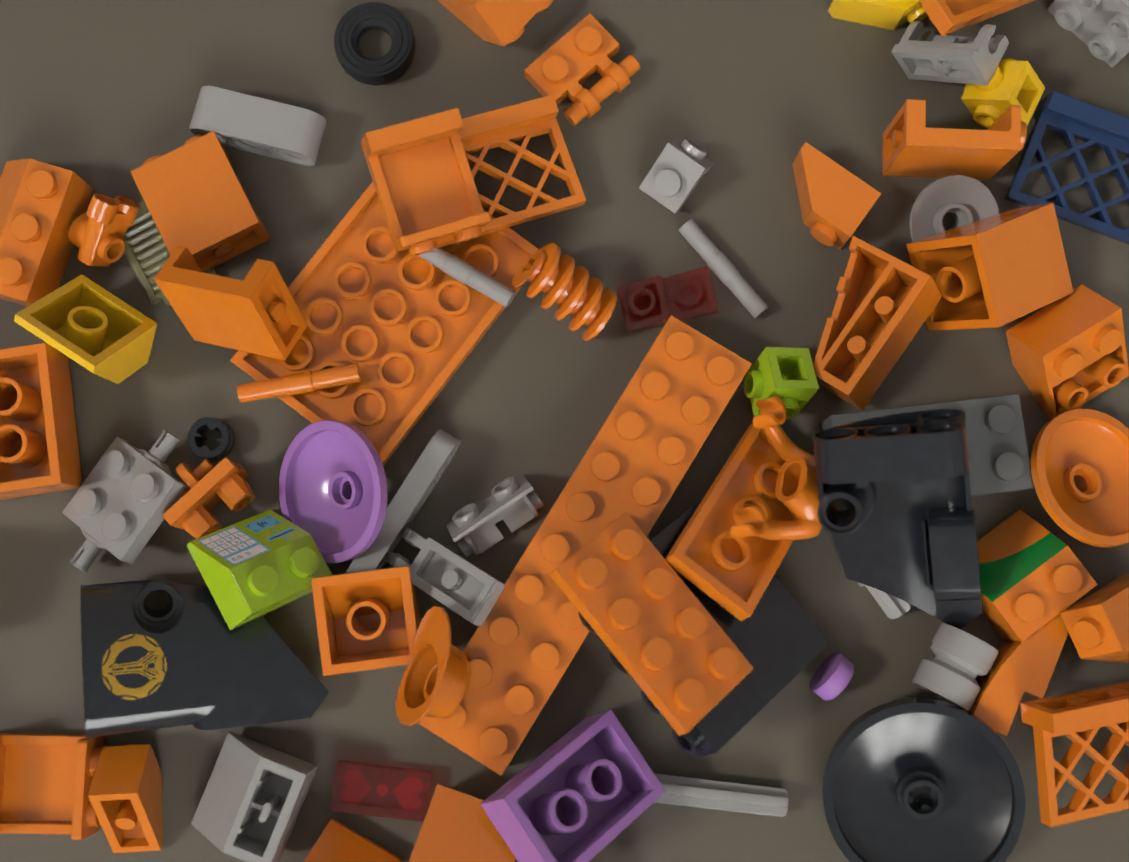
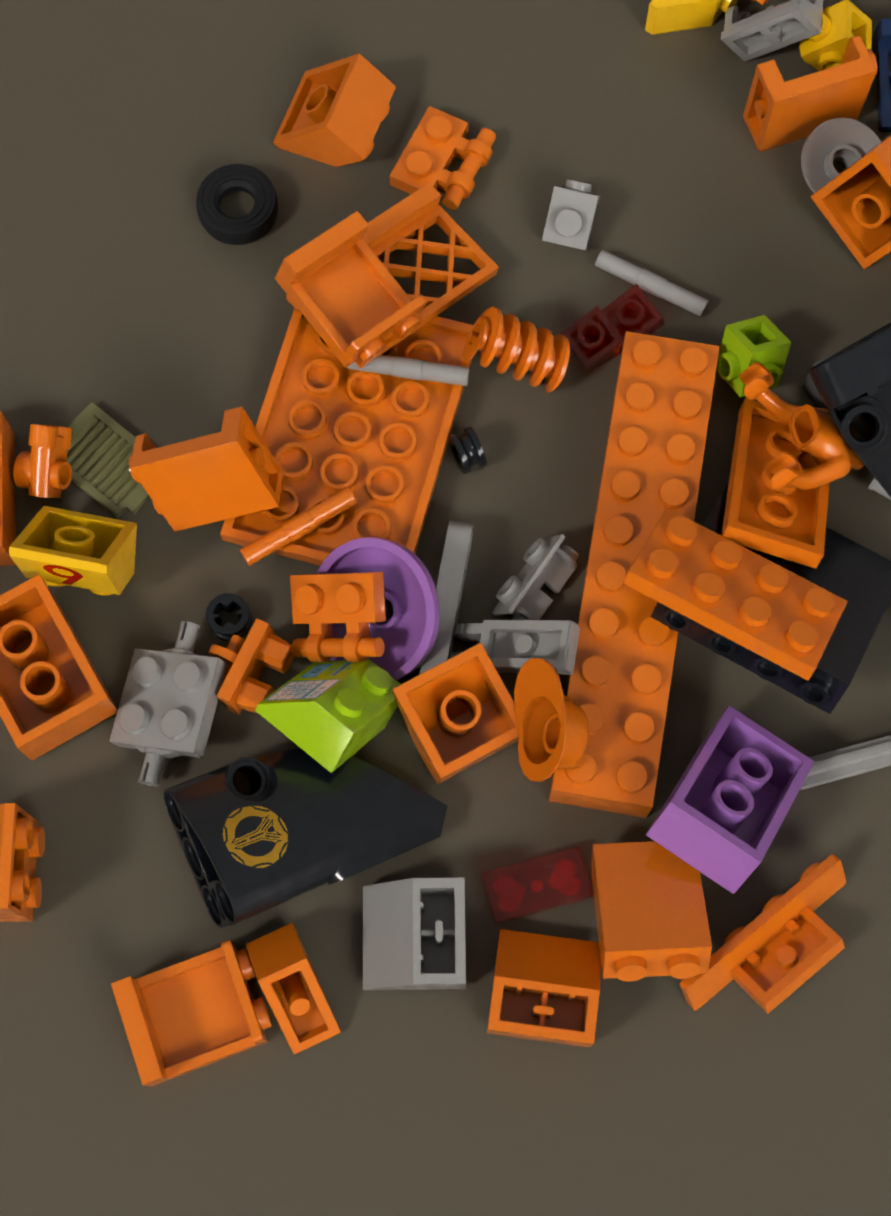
camera: 20 degrees left, 10 degrees down
orange panel [130,131,271,272] -> none
light grey beam [189,86,327,166] -> none
orange slope [792,142,881,249] -> none
orange wedge [813,236,942,411] -> none
none -> orange plate [290,571,386,662]
none -> black bush [448,427,487,474]

